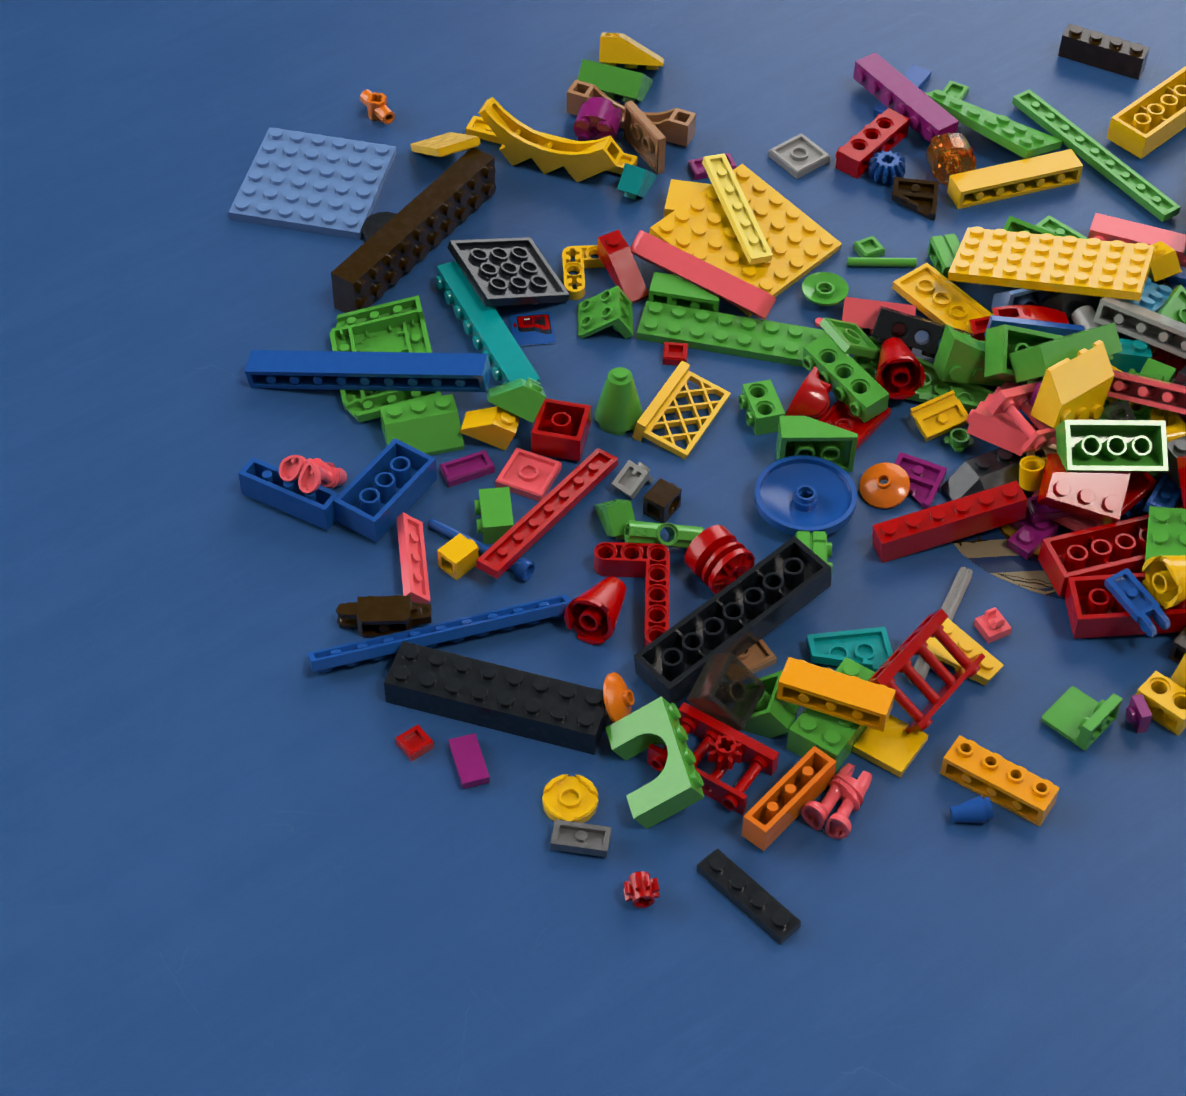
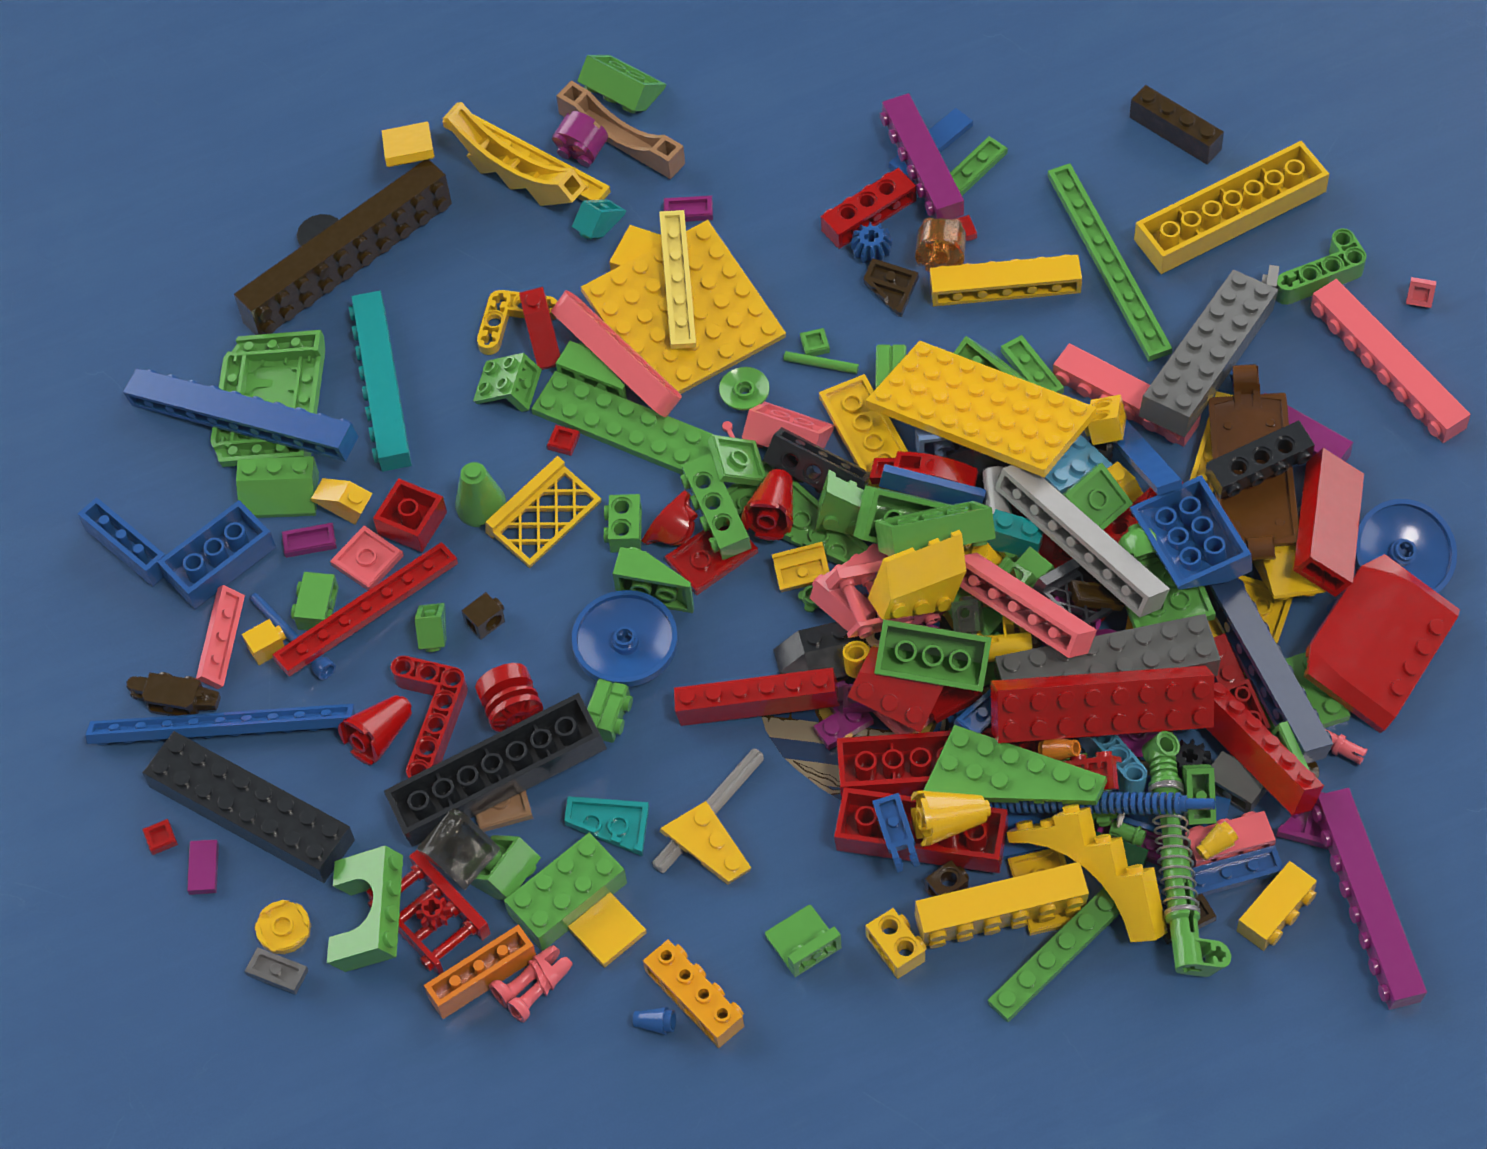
camera: 20 degrees right, 10 degrees up
medium blue plate [228,127,397,240] -> none
coral piece [279,455,347,493] -> none
orange axle [360,89,395,124] -> none
black plate [447,237,570,307] -> none
bright green slope [486,377,546,423] -> none
sticker [509,312,556,346] -> none
yellow slope [599,32,664,70] -> none
orange dish [603,672,634,723] -> none
light grey bracket [611,460,654,499] -> none
red gear [623,871,660,908] -> none
medium nougat tile [624,100,666,175] -> none
bright green piece [624,520,704,548] -> none
black plate [697,848,801,945] -> none
light grey tile [768,133,831,179] -> none
light orange brick [776,657,896,732] -> none
orange dish [859,462,910,509] -> none
red fence [868,609,985,734] -> none
magenta wing [894,452,947,509] -> none
bright green wing [925,90,1063,159] -> none
coral tile [974,607,1012,643] -> none
magenta plate [1126,694,1152,734] -> none

